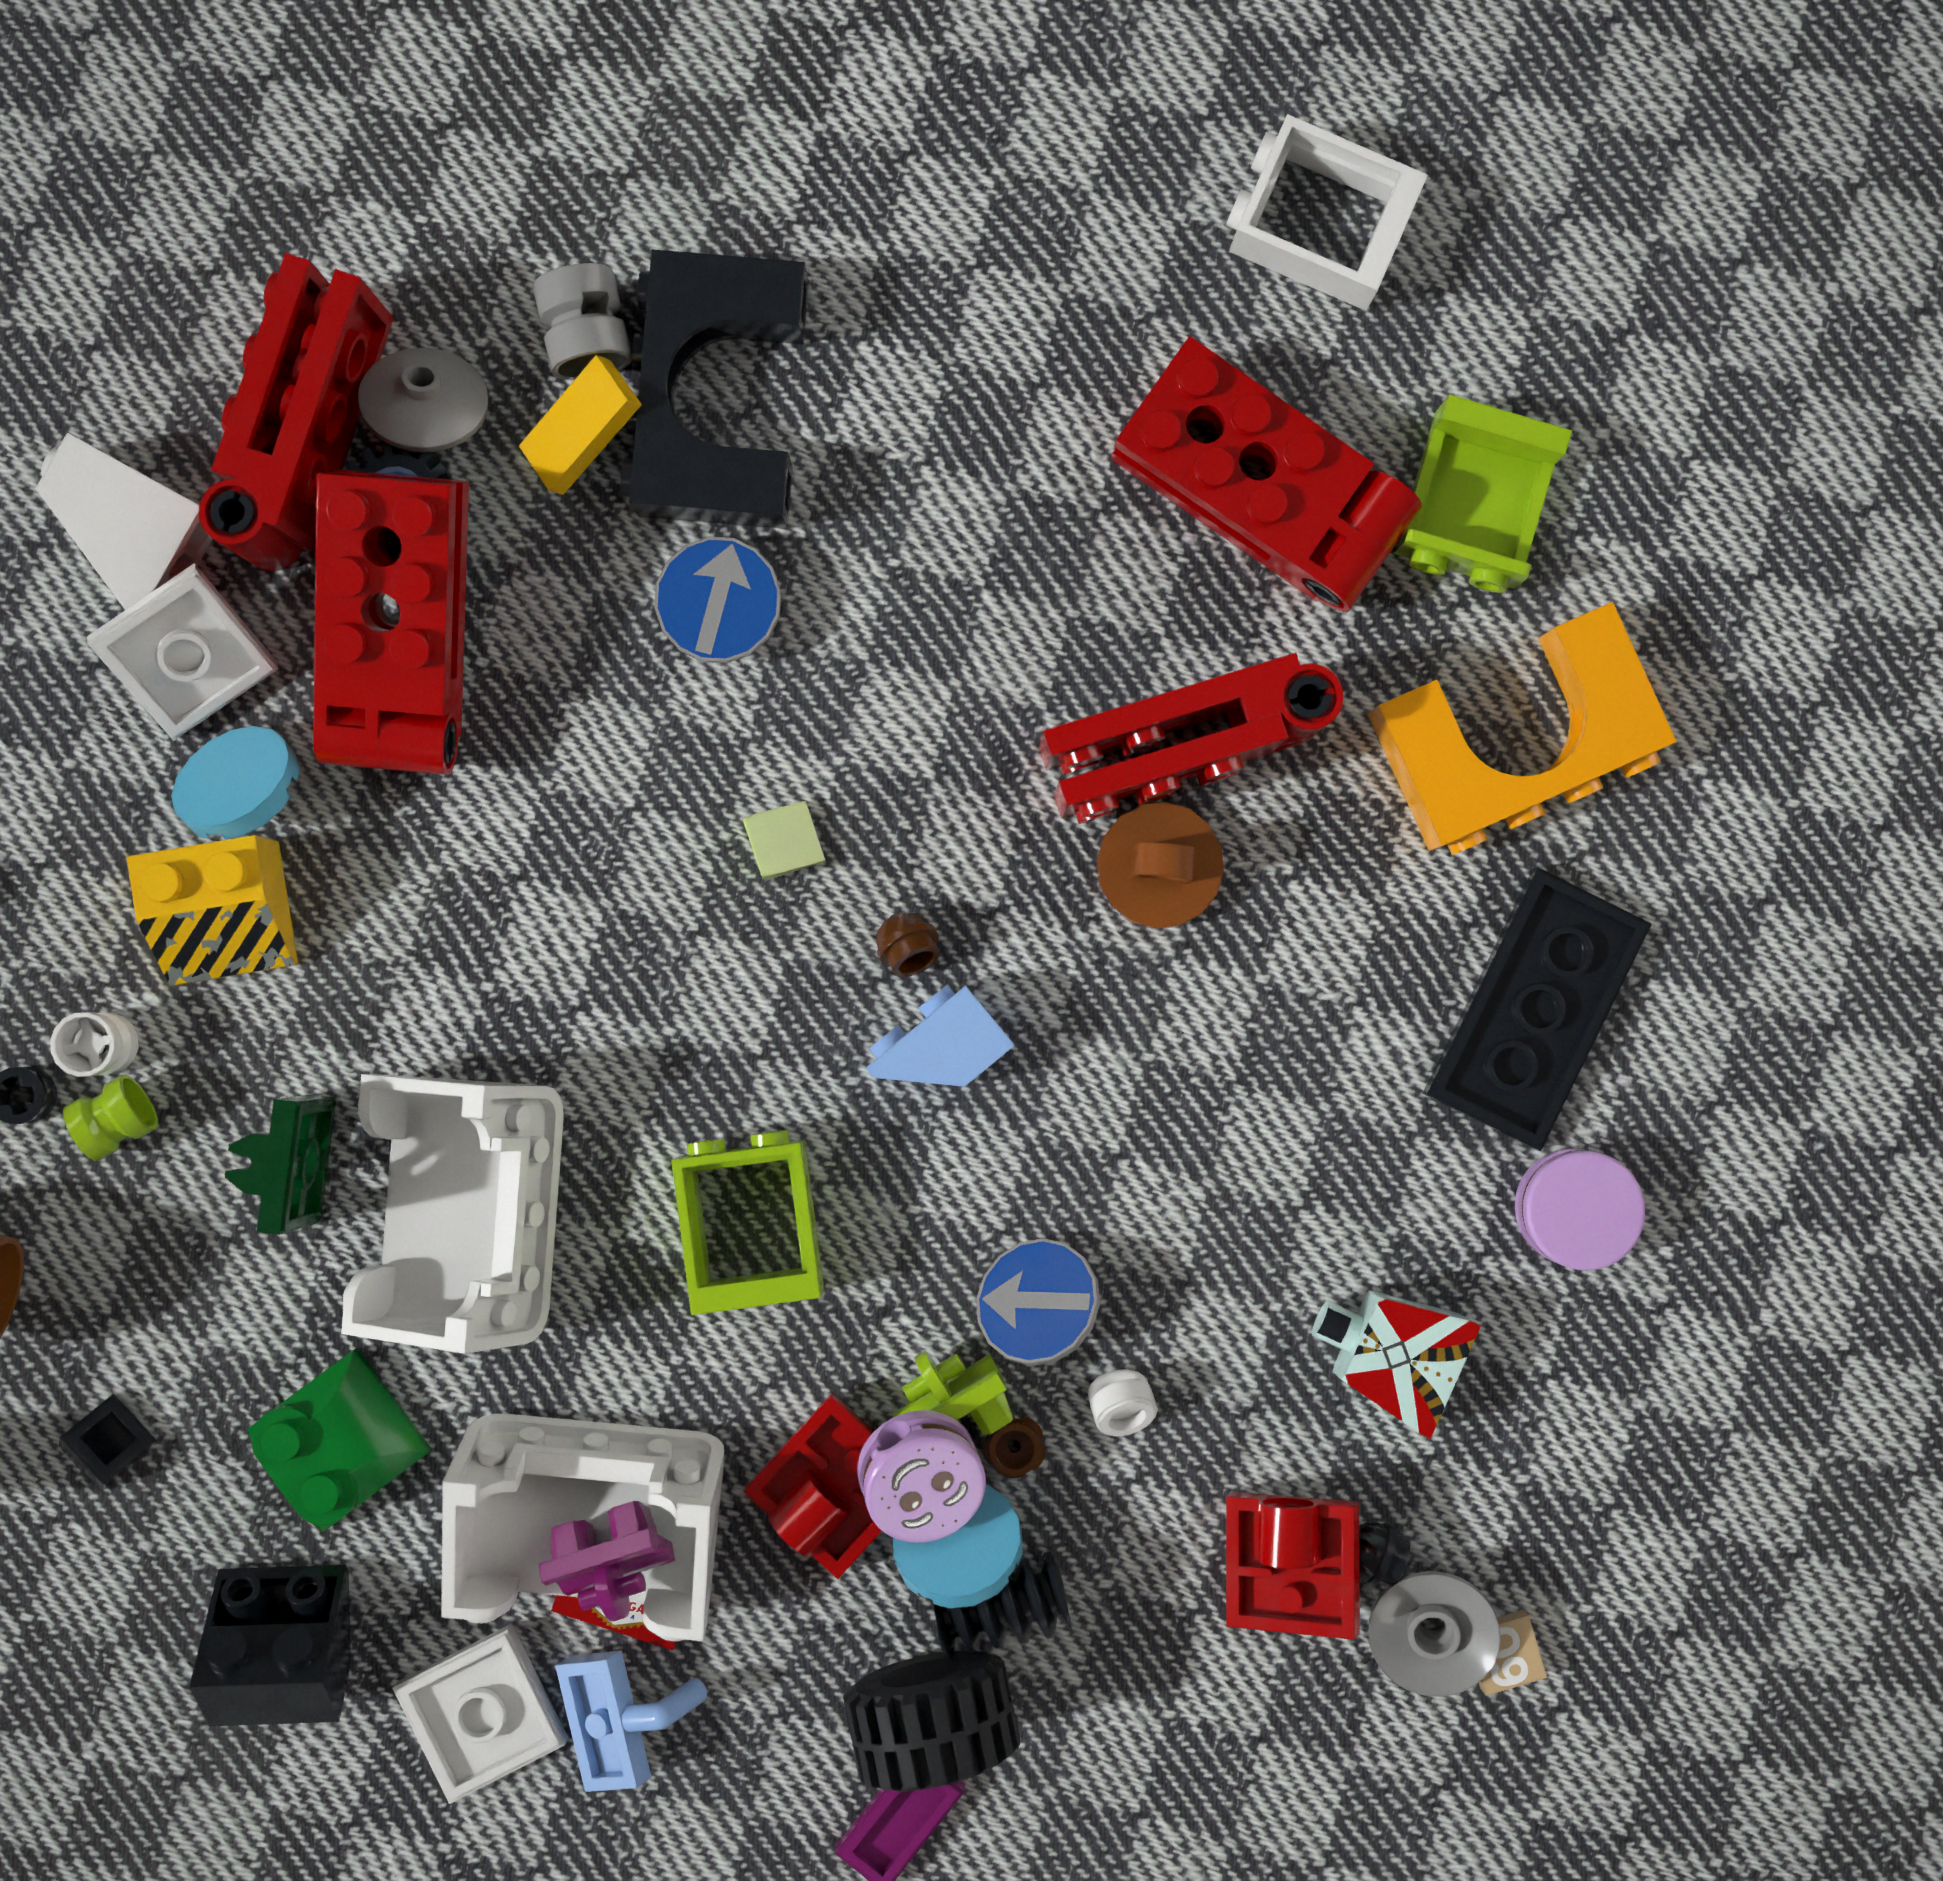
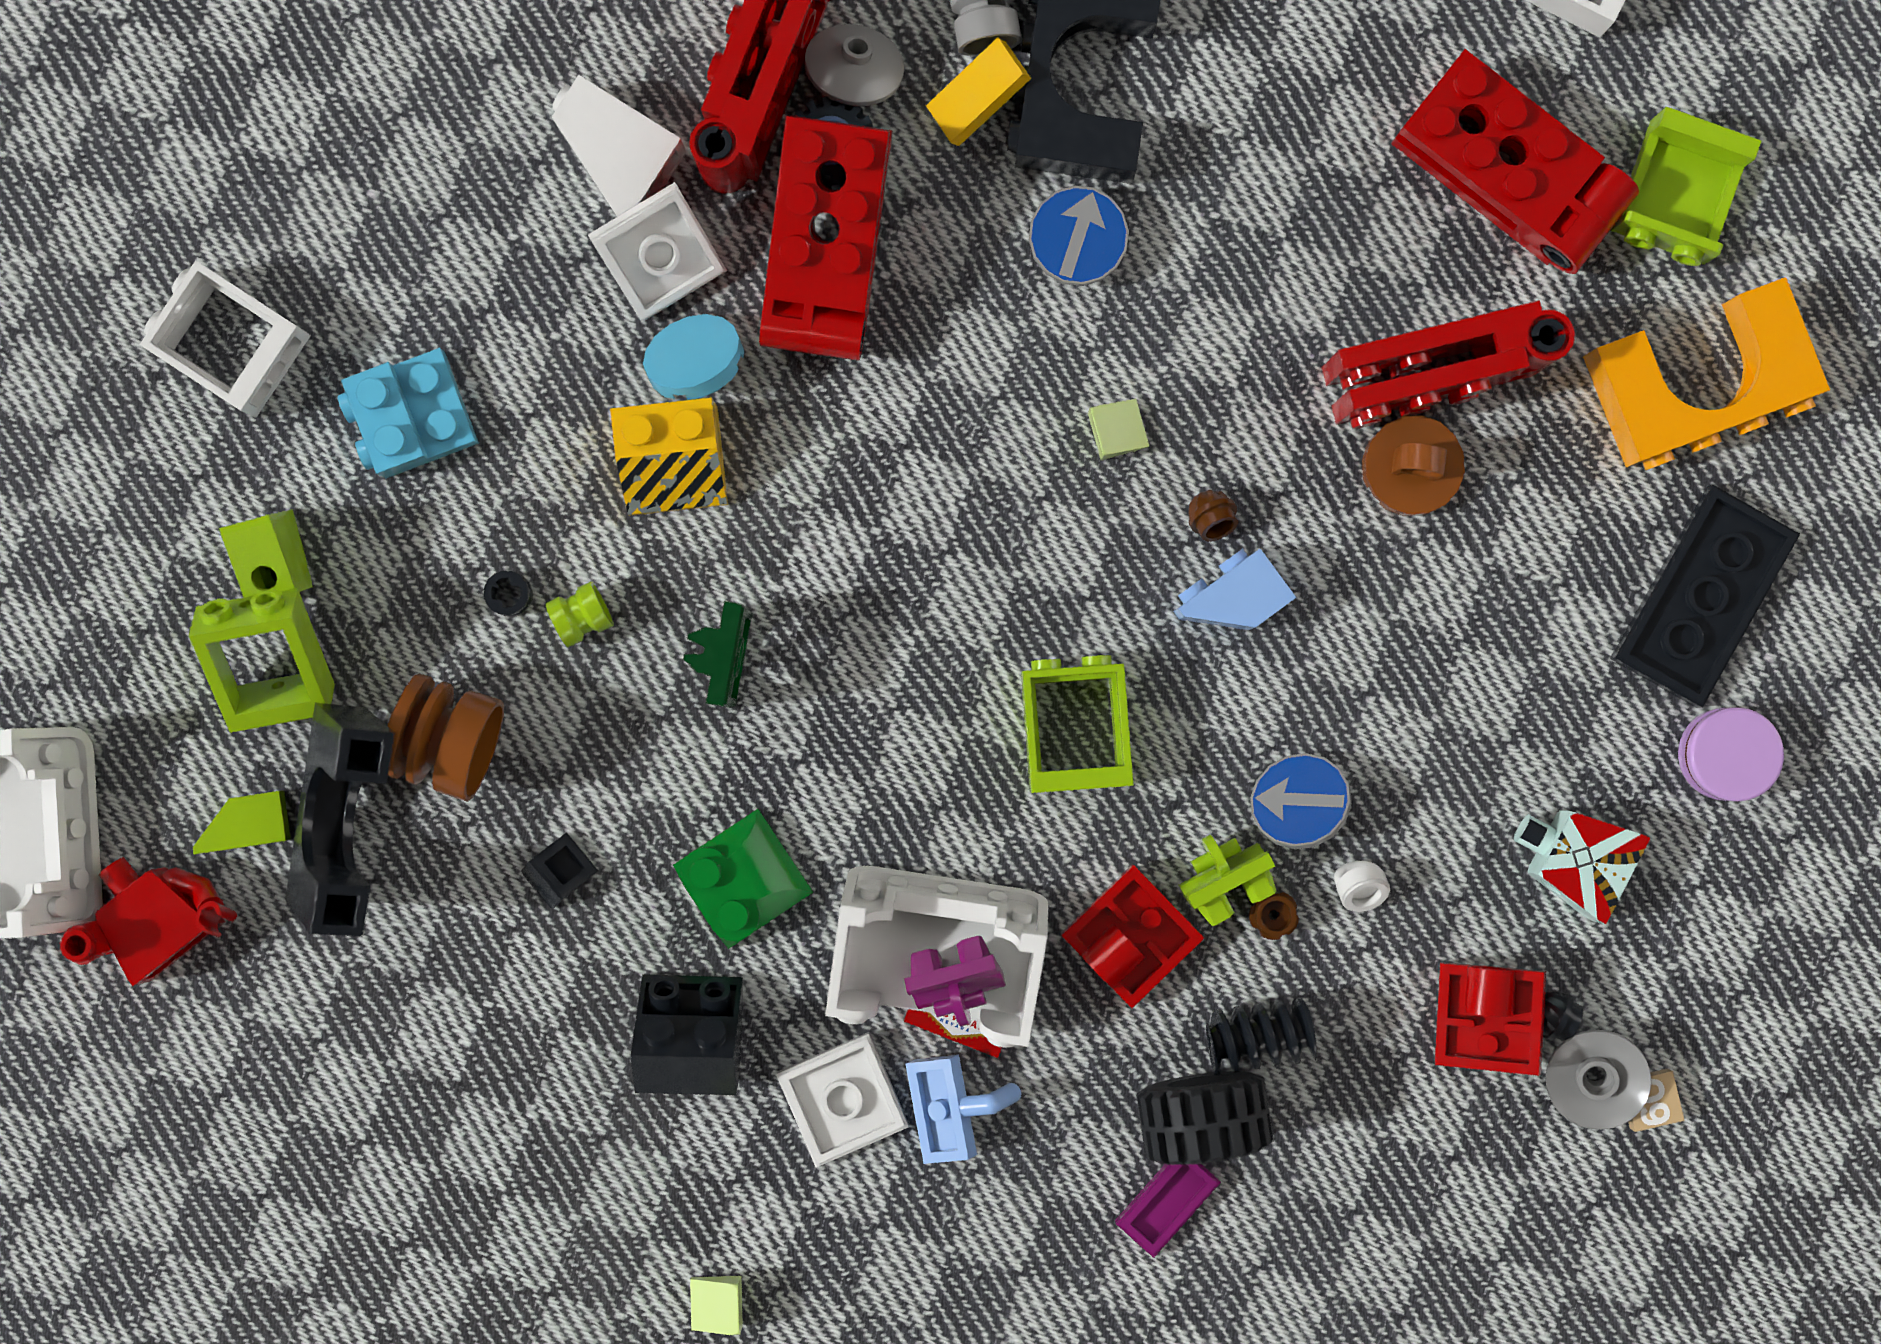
camera: 10 degrees right, 0 degrees up
white wheel [50,1012,139,1077] -> none
white windscreen [341,1074,564,1354] -> none
lavender head [857,1410,986,1543] -> none
medium azure tile [893,1484,1023,1609] -> none

